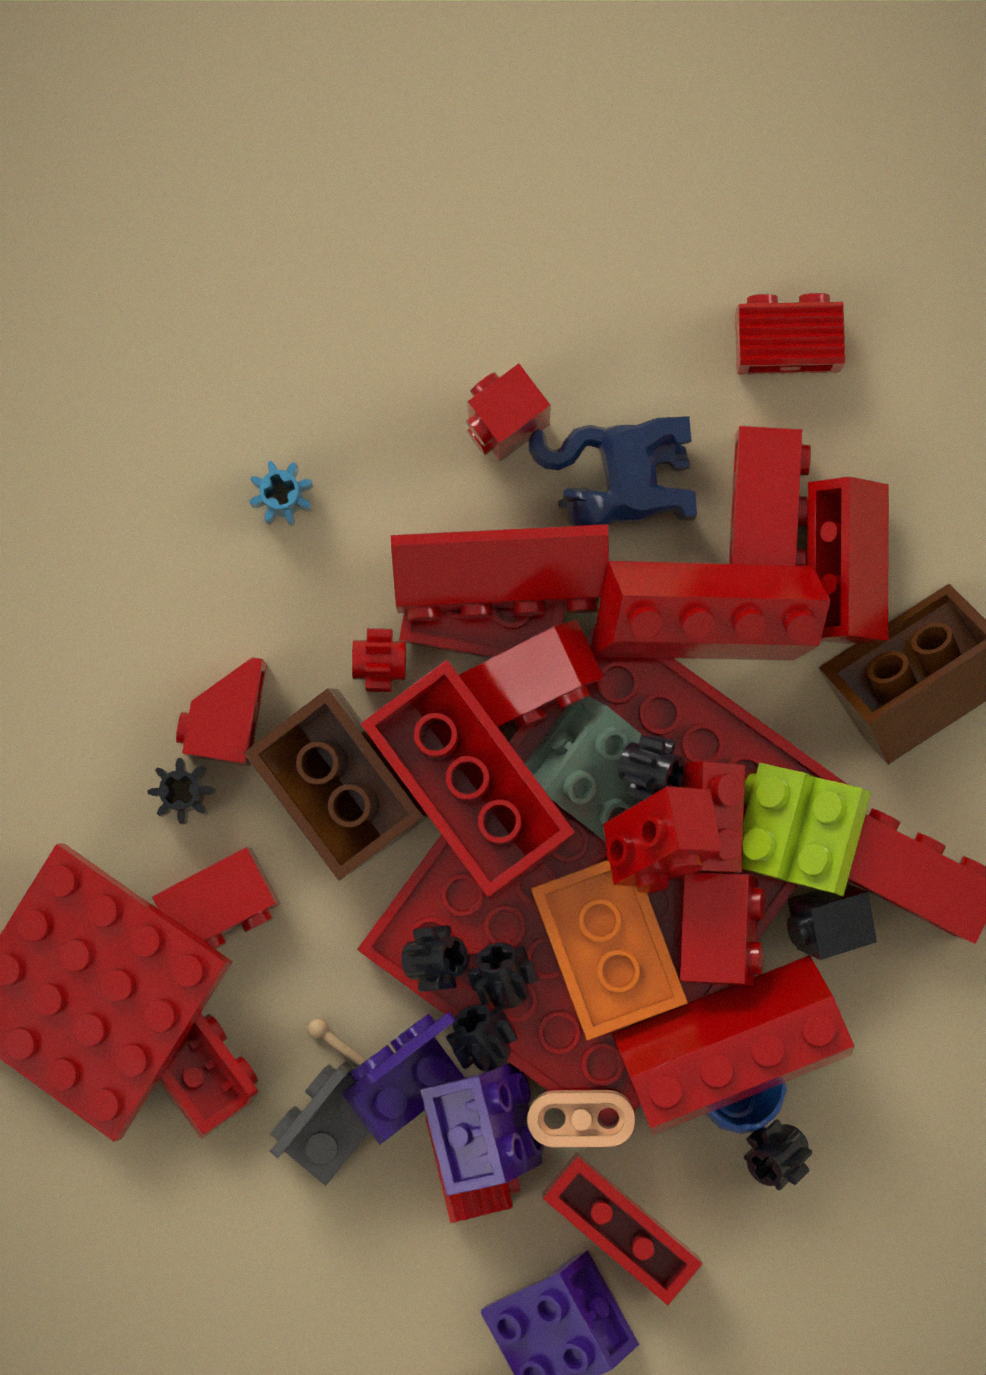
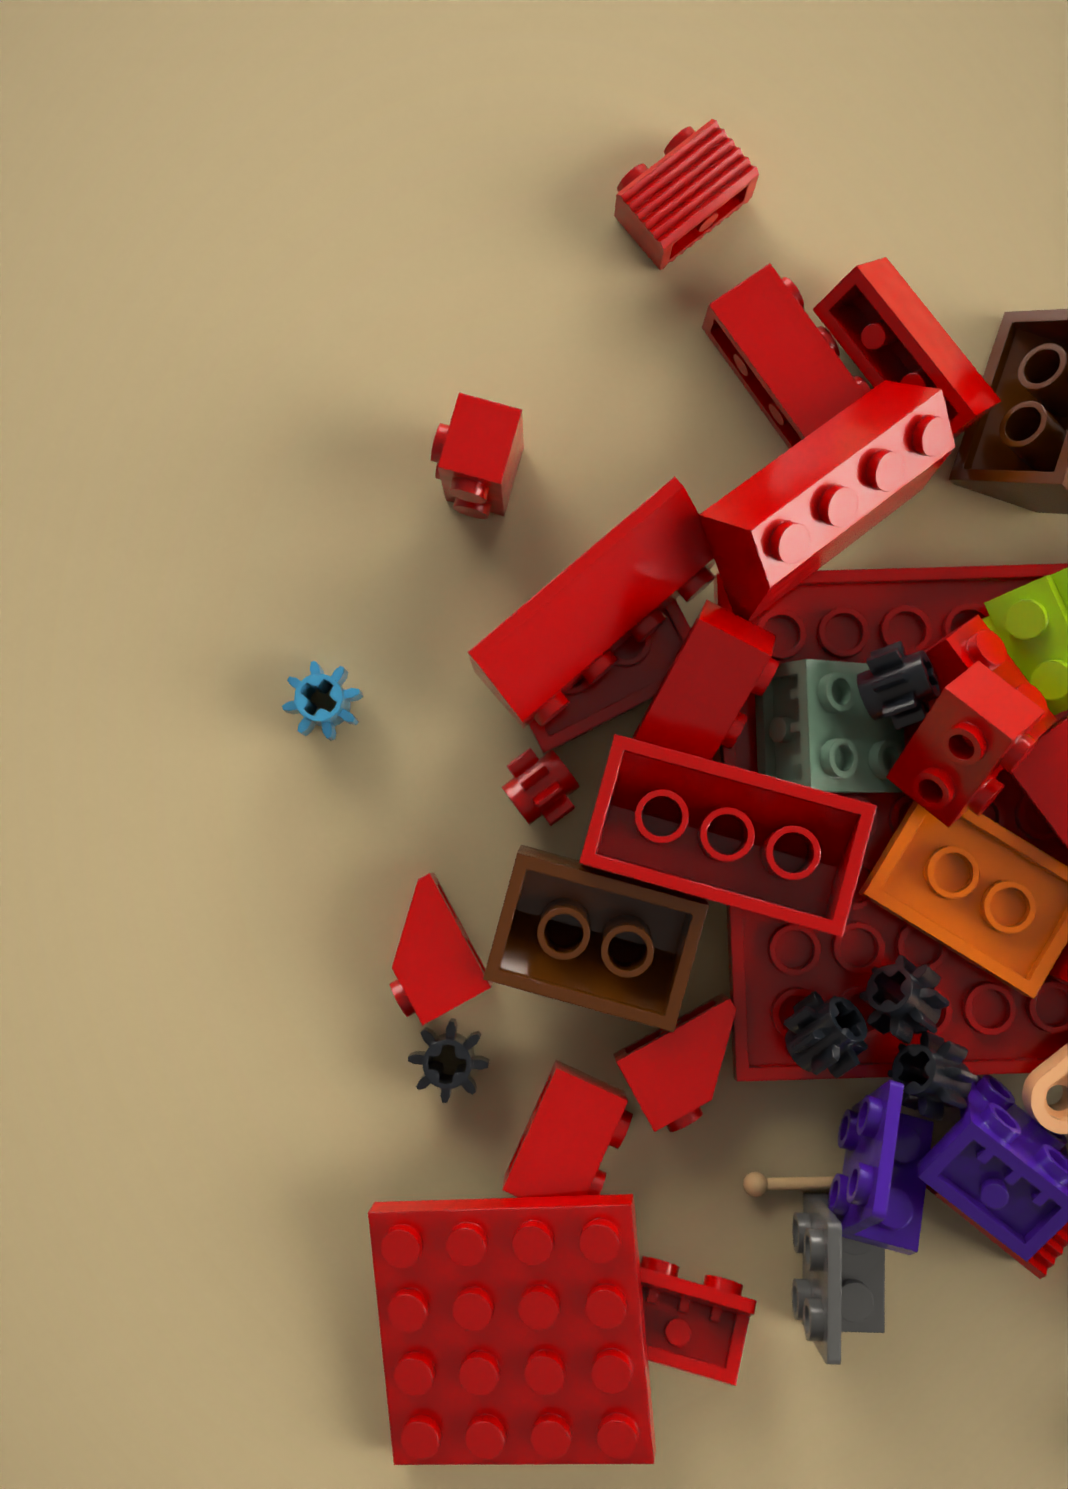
camera: 40 degrees left, 0 degrees up
dark blue animal [528,416,697,526] -> none
none -> red slope [613,993,737,1132]

